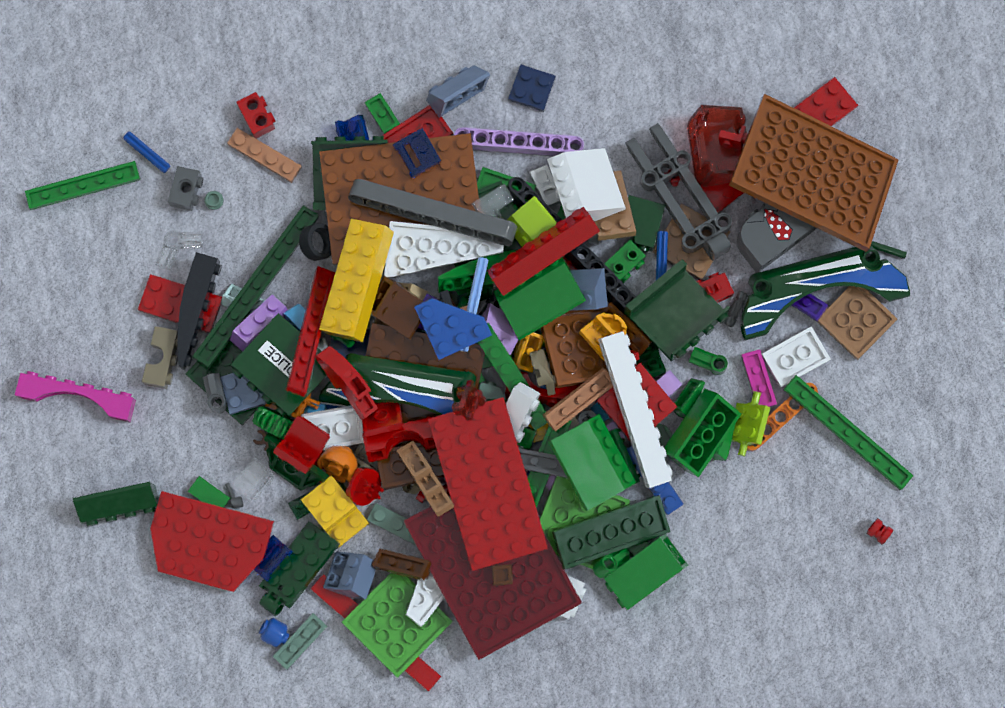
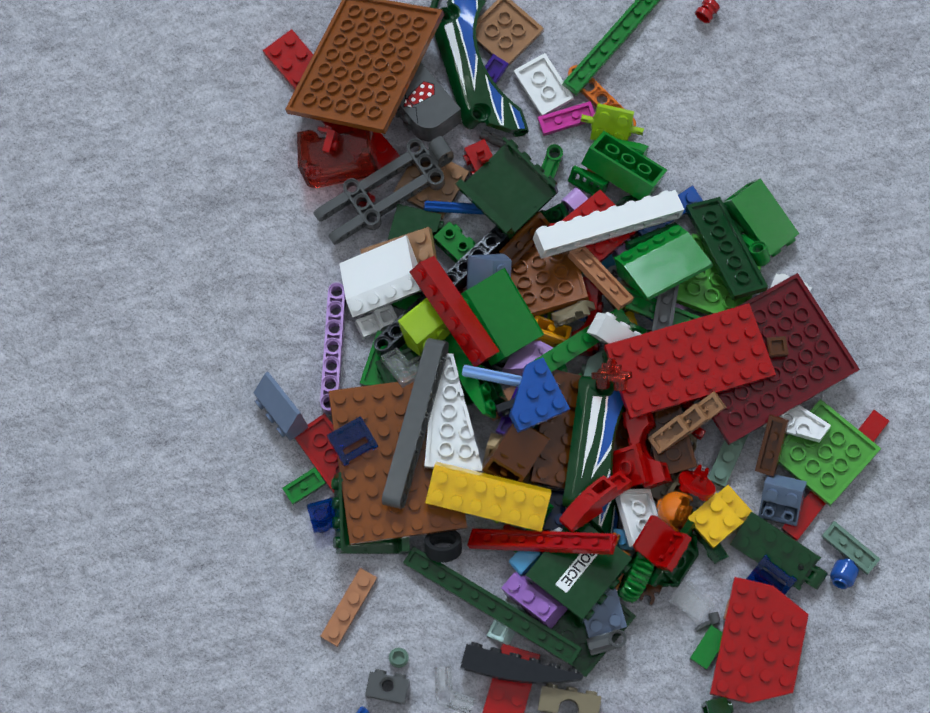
camera: 90 degrees left, 5 degrees down
red brick [236,92,276,139] -> none
dark blue plate [508,64,556,112] -> none
light orange slope [579,313,627,361] -> none

